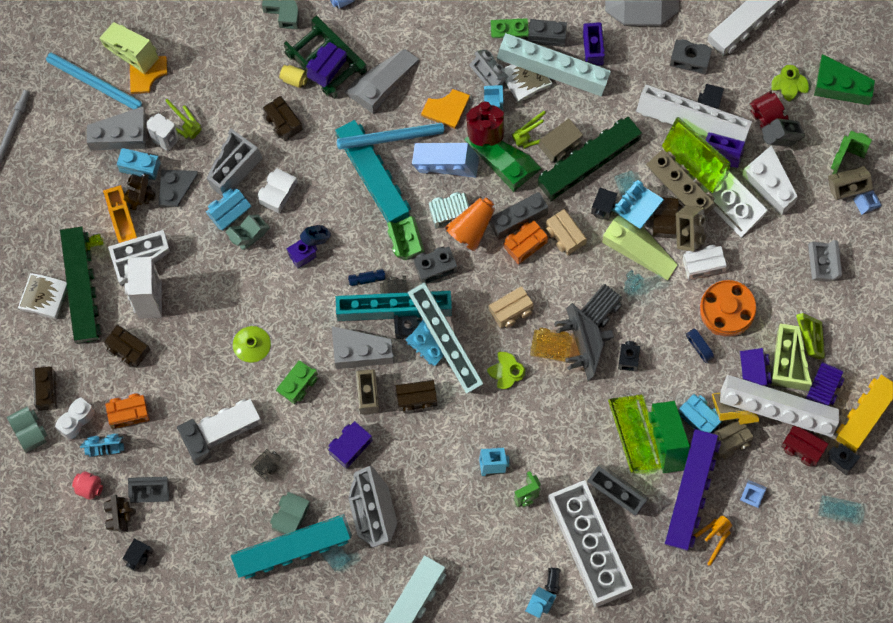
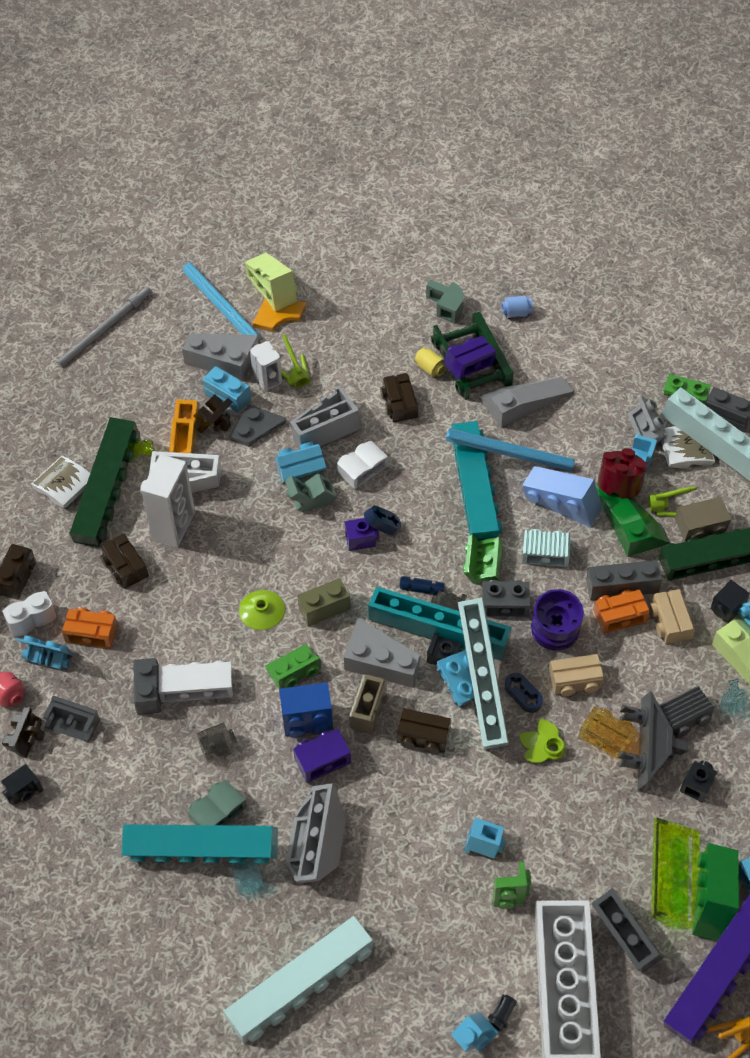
camera: 20 degrees right, 15 degrees down
light orange tile [421,89,470,129] -> none
orange cone [445,197,495,251] -> none
none -> blue brick [279,682,333,738]
none -> olive brick [297,578,351,626]
none -> dark blue beam [505,673,543,713]
none -> dark purple wheel [531,589,584,651]

